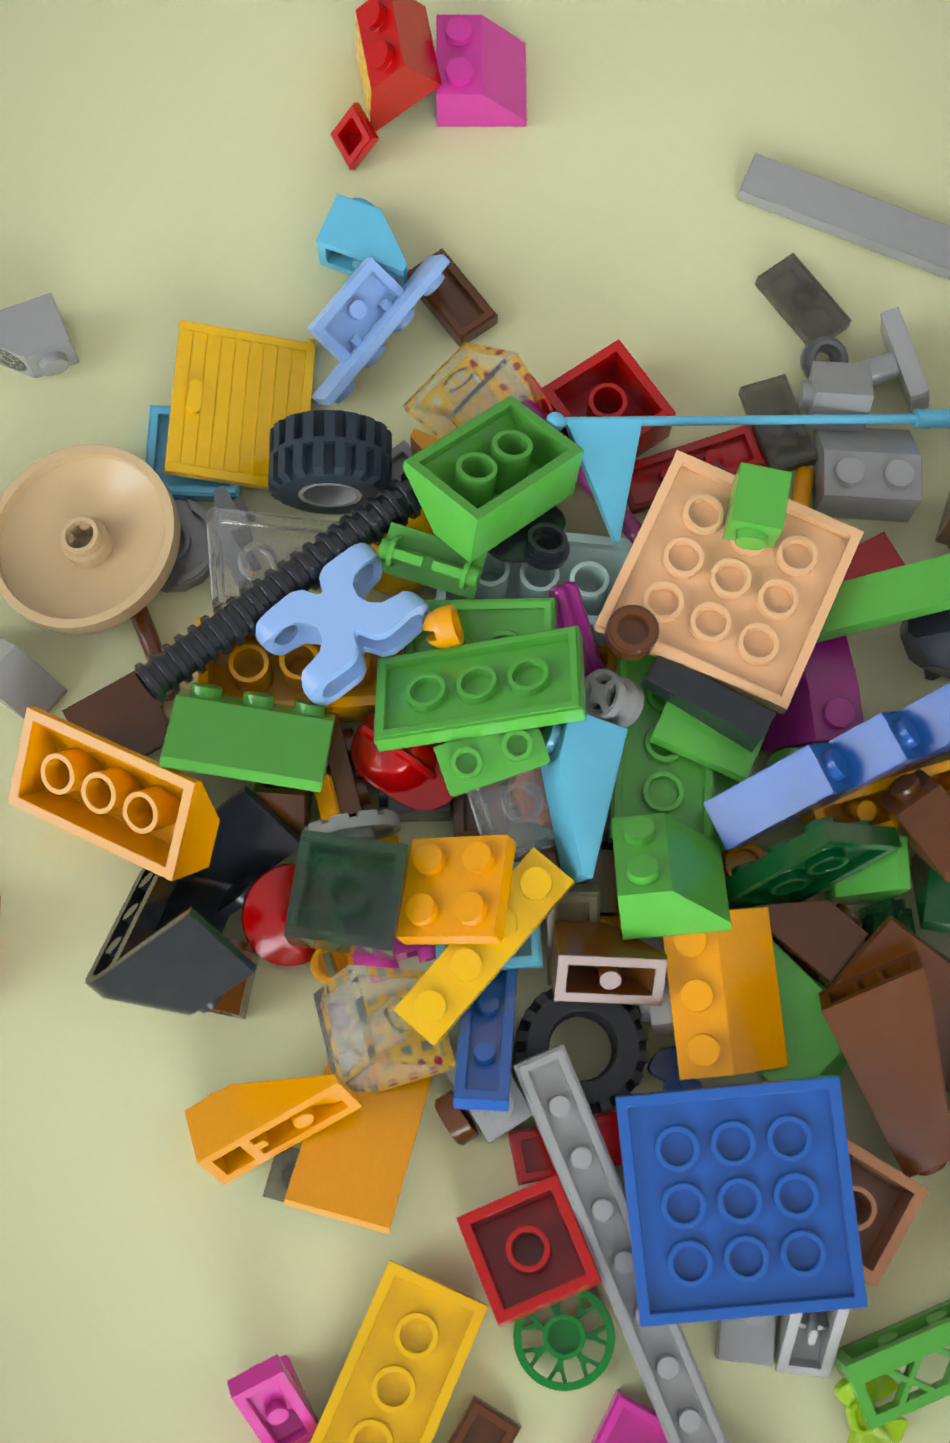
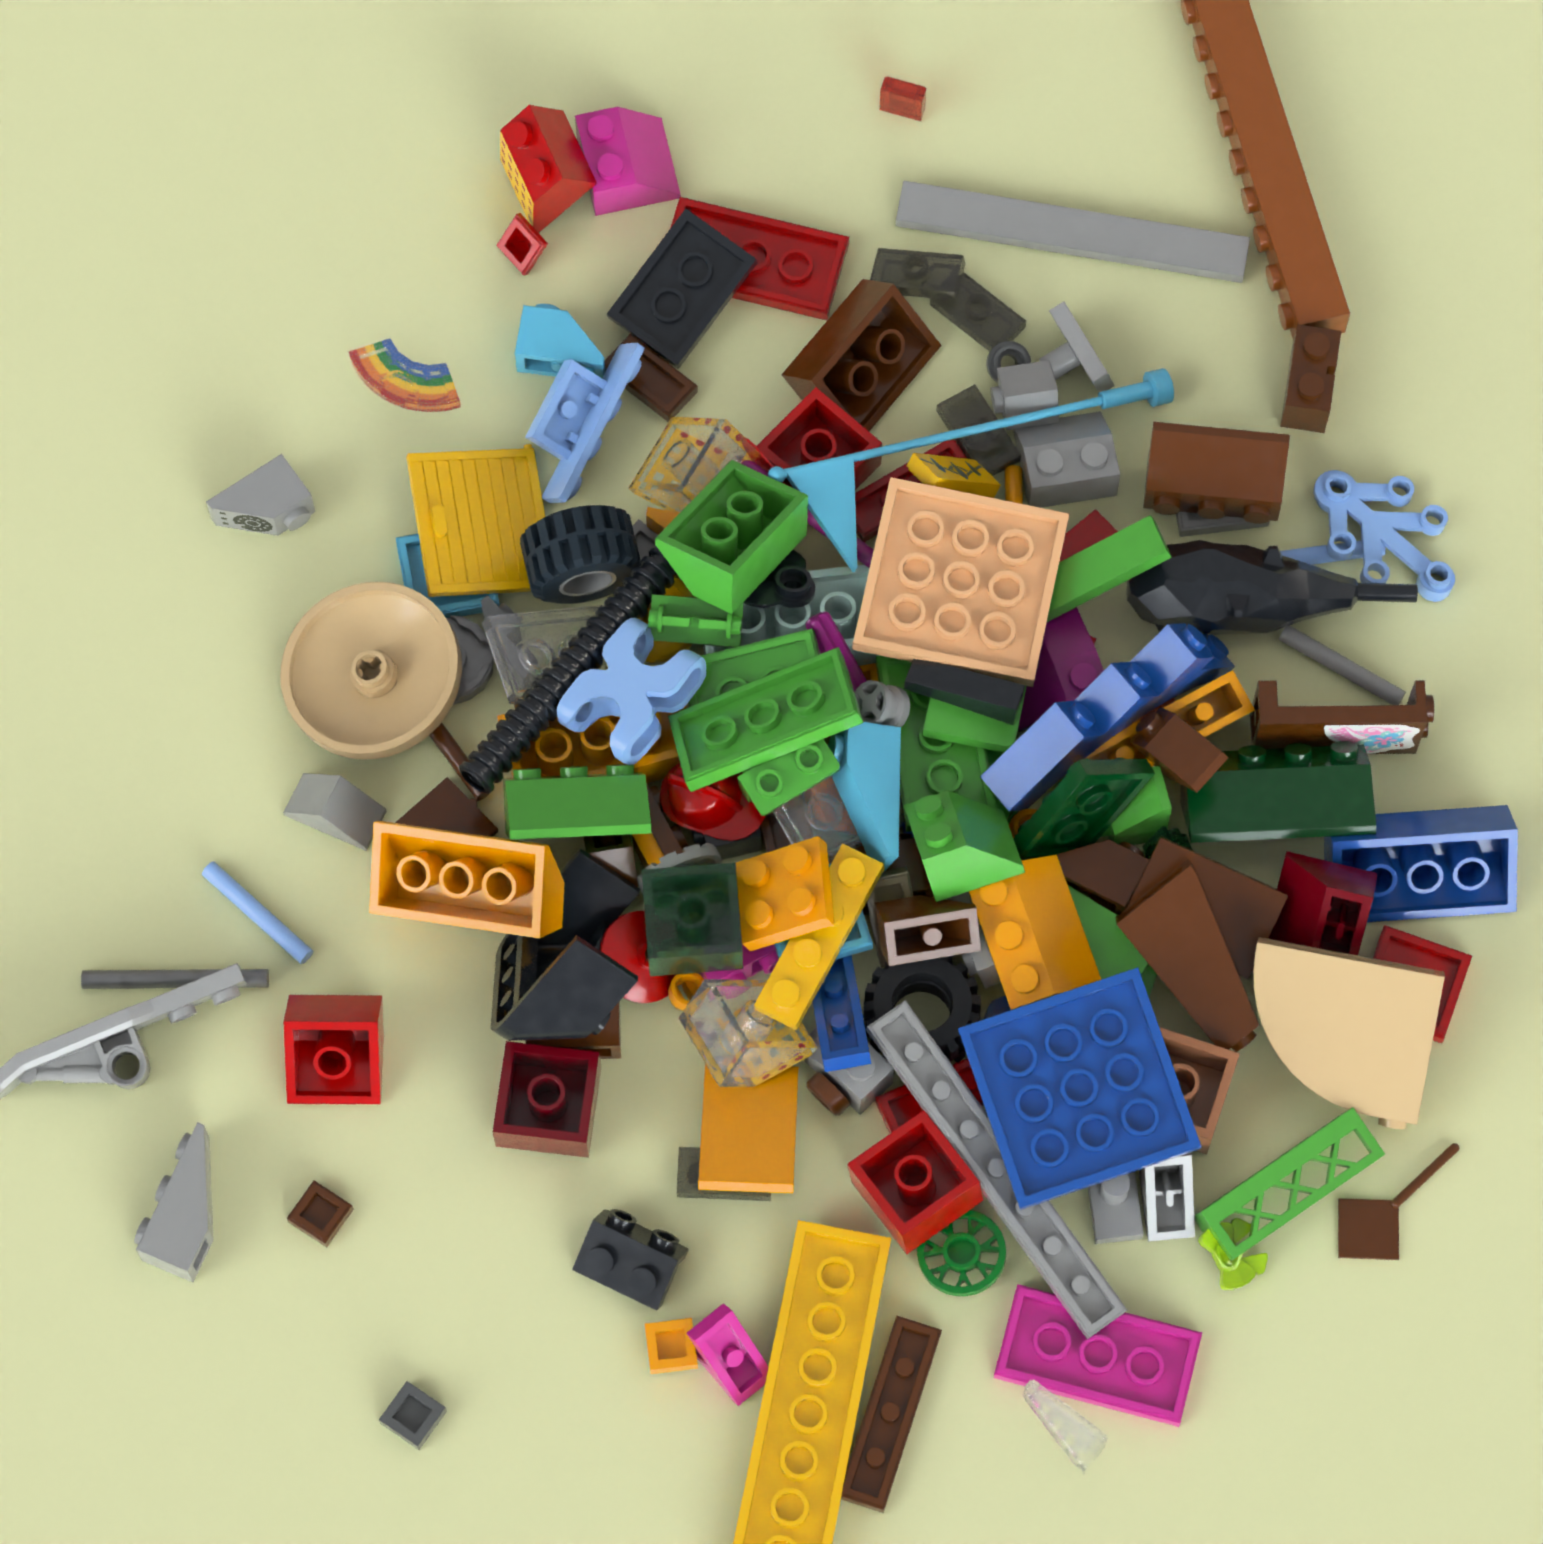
camera: 10 degrees left, 5 degrees down
light orange slope [184,1074,363,1185] -> none
light orange hinge [422,604,464,648] -> none
reddish brown tile [605,605,659,660] -> none
bright green brick [722,462,792,550] -> none
none -> clear tile [348,338,461,412]
none -> dark red brick [492,1041,601,1158]
none -> black bracket [572,1209,689,1310]
none -> black plate [607,208,758,369]
none -> light orange plate [645,1318,698,1374]
none -> red tile [670,197,849,321]
none -> reddish brown slope [781,279,942,431]
none -> clear smoke plate [870,248,966,300]
none -> clear red tile [880,76,927,121]
none -> yellow tile [906,453,1001,498]

